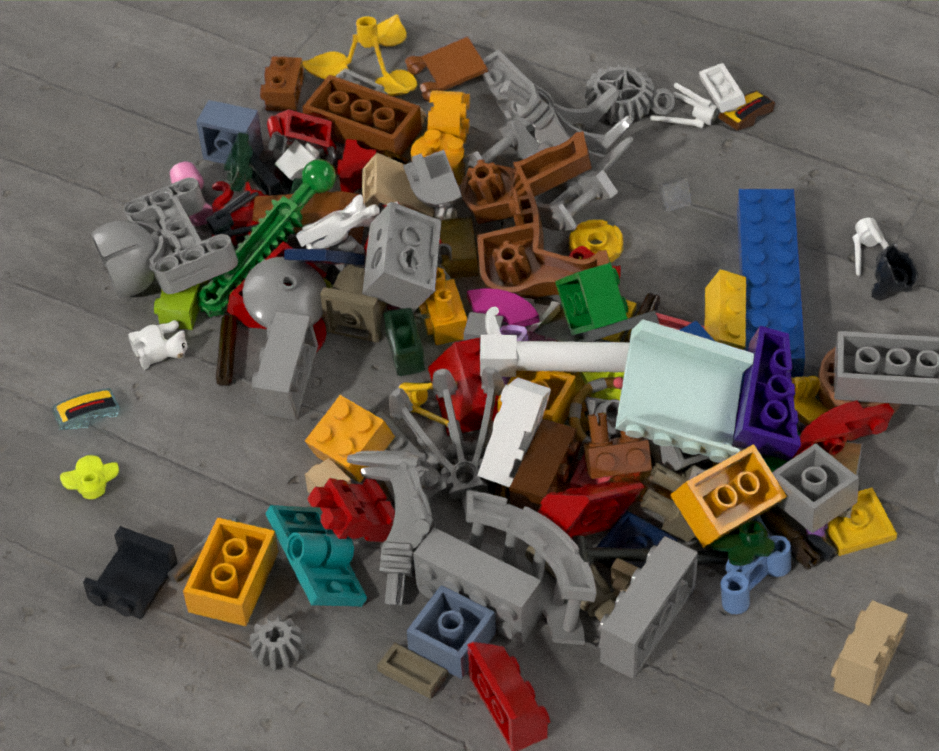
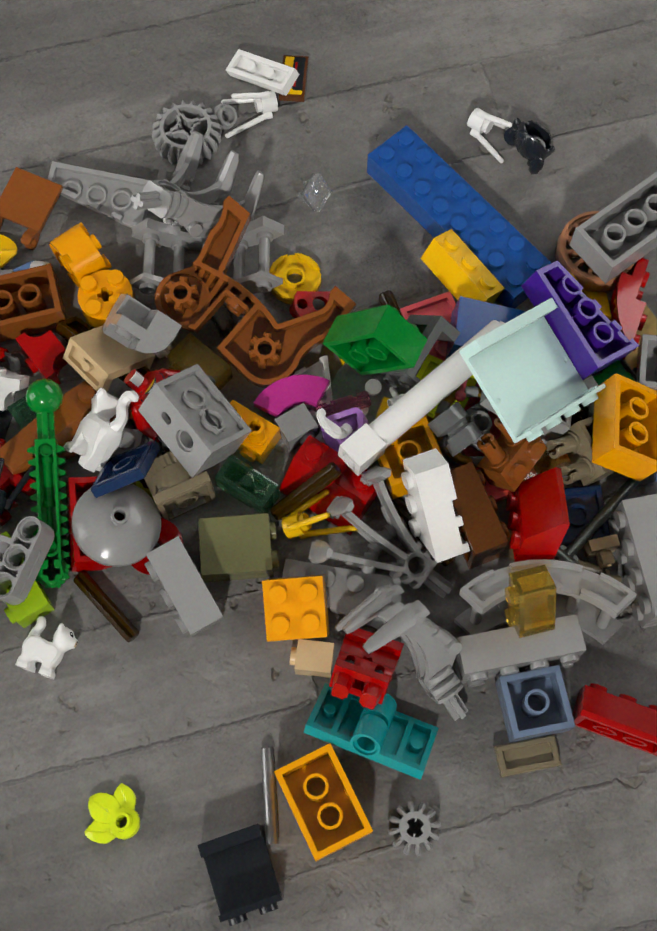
camera: 45 degrees left, 20 degrees up
slope [52,388,120,430] -> none
none -> olive brick [198,513,279,583]
none -> dark brown axle [270,462,341,521]
none -> dark grey wheel [427,401,483,457]
none -> clear yellow piece [505,565,556,638]

